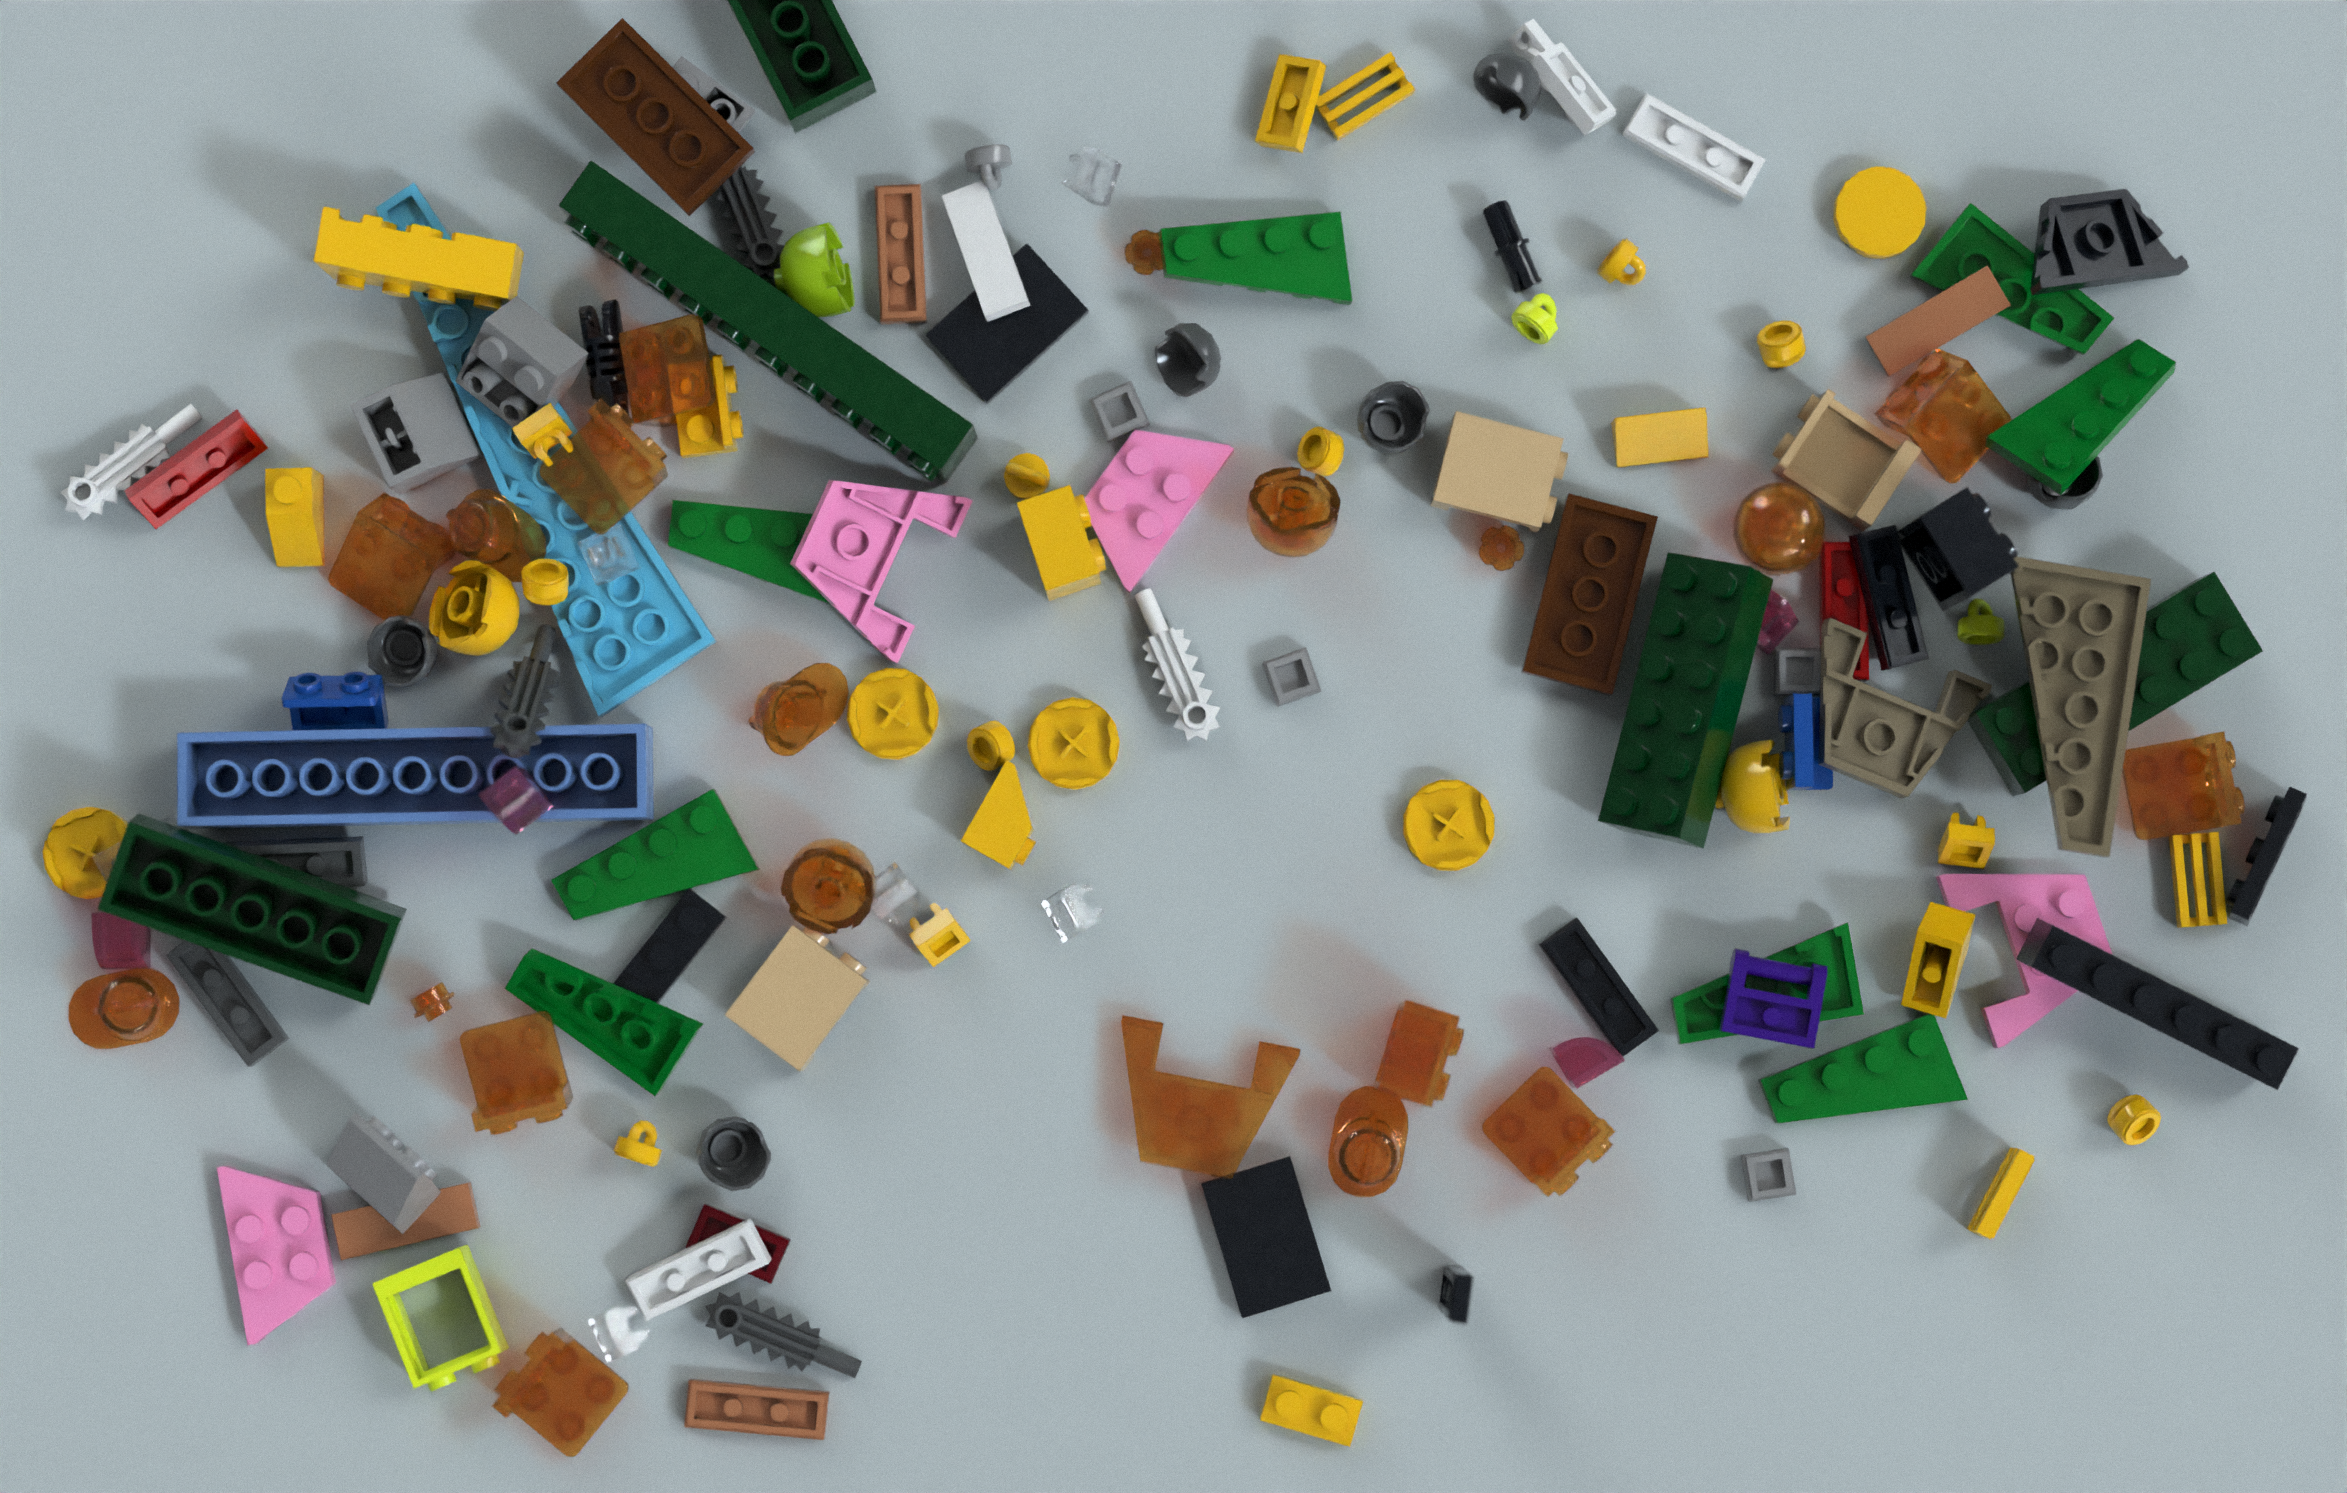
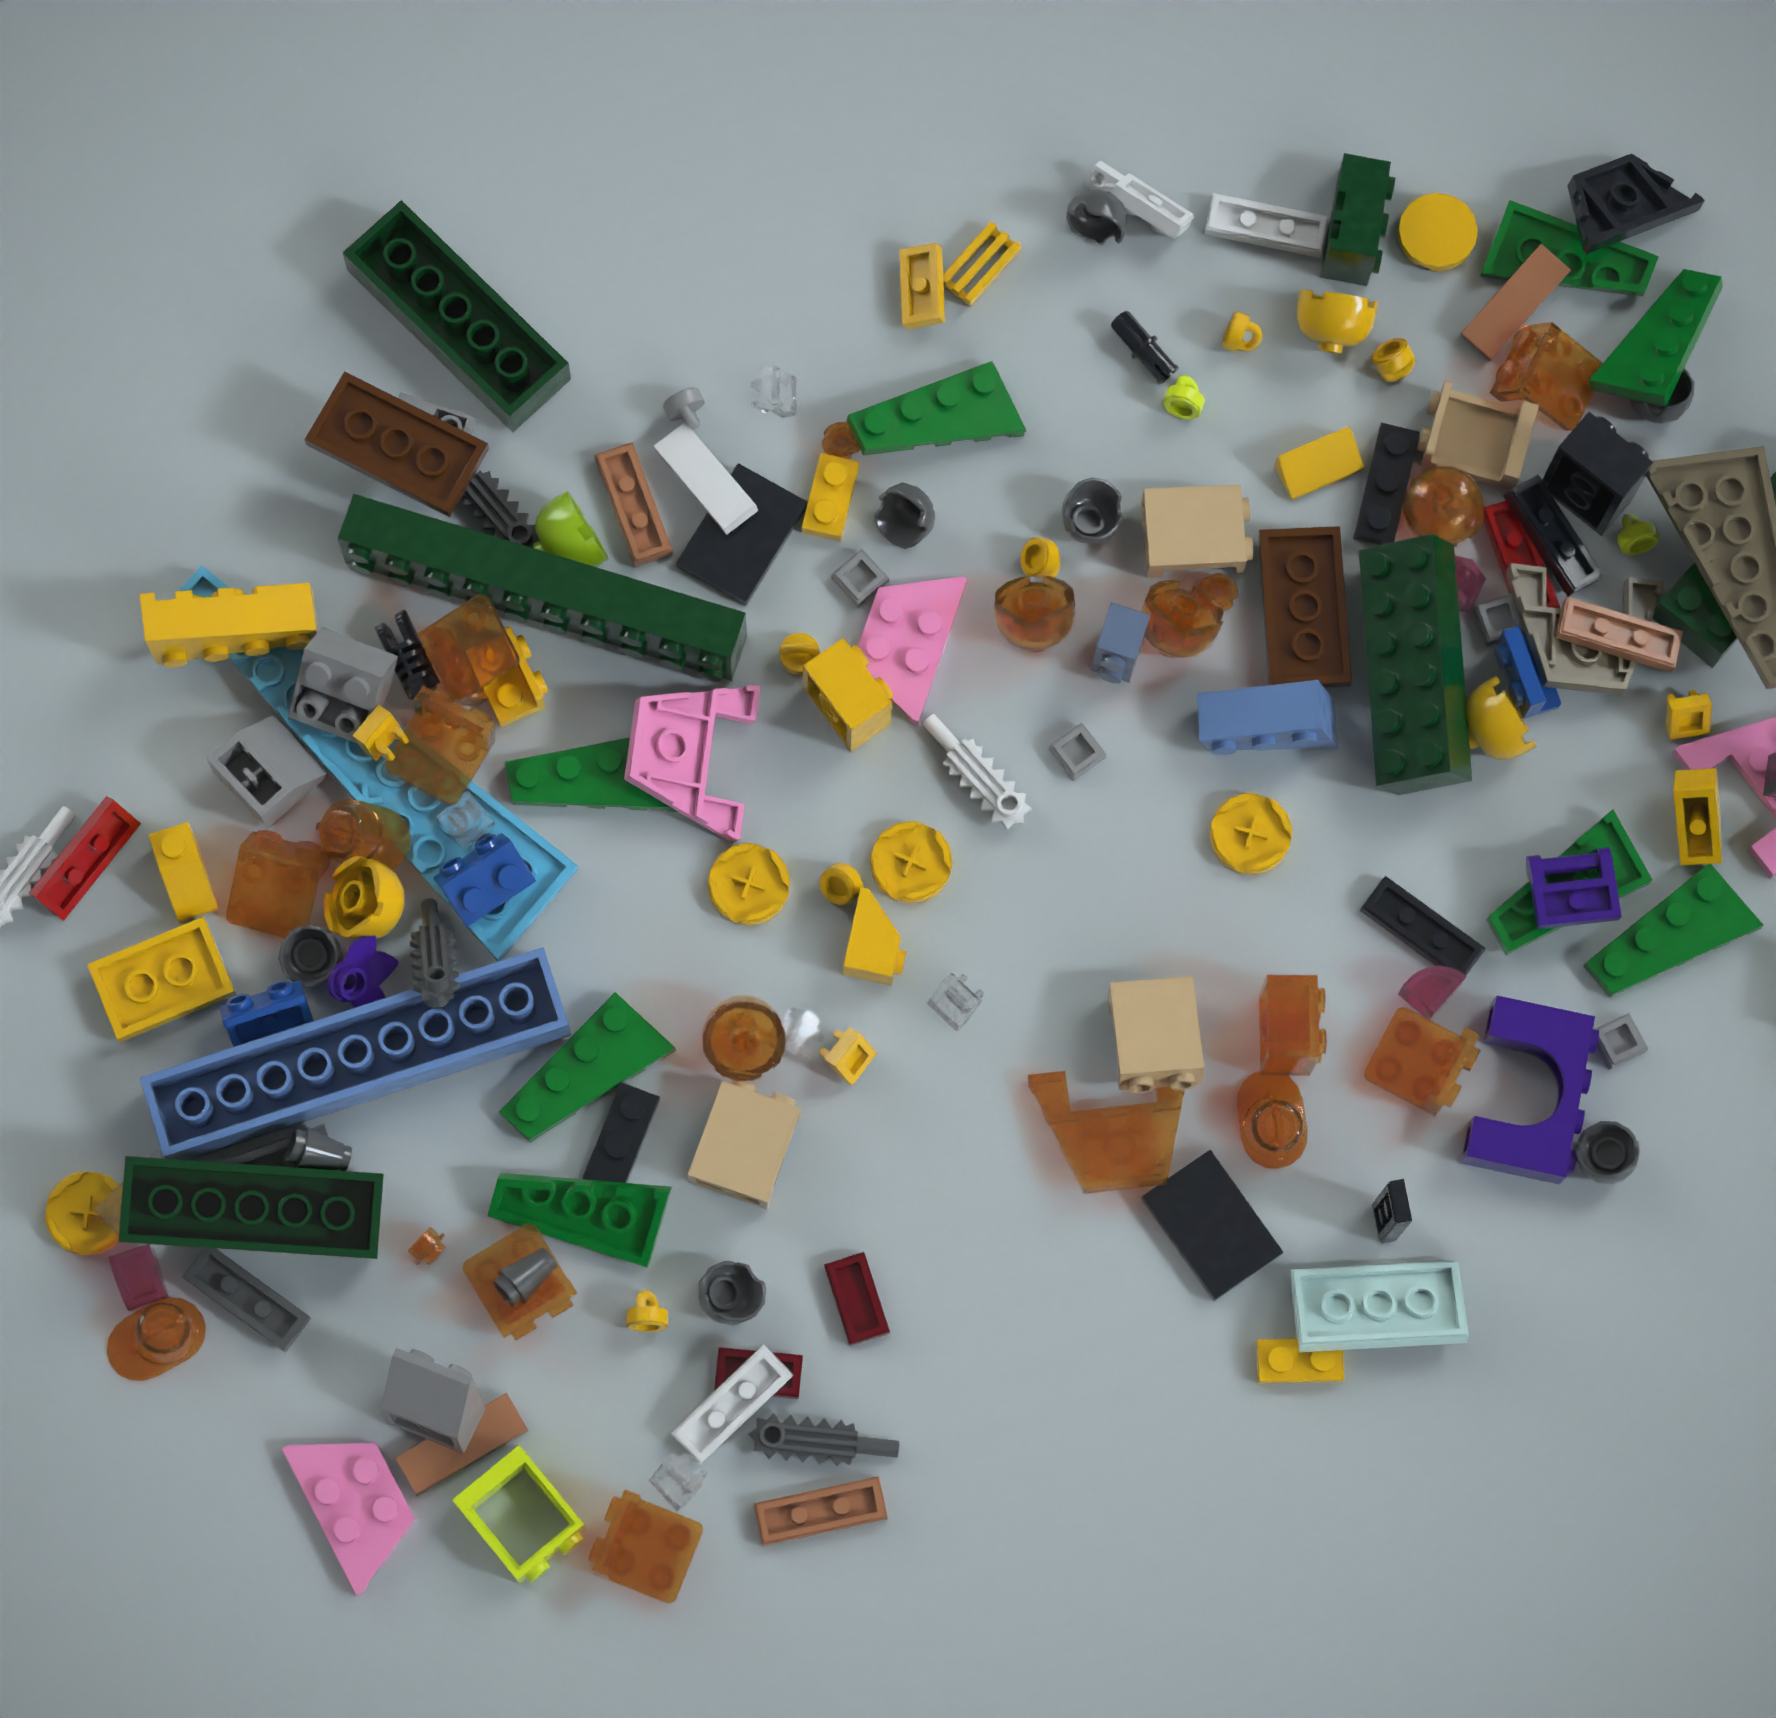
camera: 20 degrees left, 10 degrees down
clear pink brick [479,766,554,835] -> none
yellow tile [521,558,569,606] -> none
clear orange piece [748,663,849,756] -> none
none -> yellow plate [87,916,236,1043]
none -> dark grey cone [286,1127,352,1171]
none -> dark purple plate [327,935,399,1008]
none -> blue bracket [433,833,536,927]
none -> dark grey cone [493,1247,558,1308]
none -> yellow plate [802,453,860,542]
none -> dark red tile [824,1252,890,1346]
none -> sand blue brick [1091,602,1150,683]
none -> tan panel [1108,976,1204,1094]
none -> clear orange cylinder [1141,580,1224,658]
none -> medium blue wedge [1197,680,1337,755]
none -> light aqua tile [1289,1260,1469,1352]
none -> yellow cylinder [1297,290,1378,354]
none -> dark green wedge [1320,153,1396,286]
none -> black plate [1353,422,1420,545]
none -> dark purple arch [1461,995,1599,1185]
none -> nougat tile [1555,596,1683,673]
none -> dark grey hair [1575,1121,1640,1184]

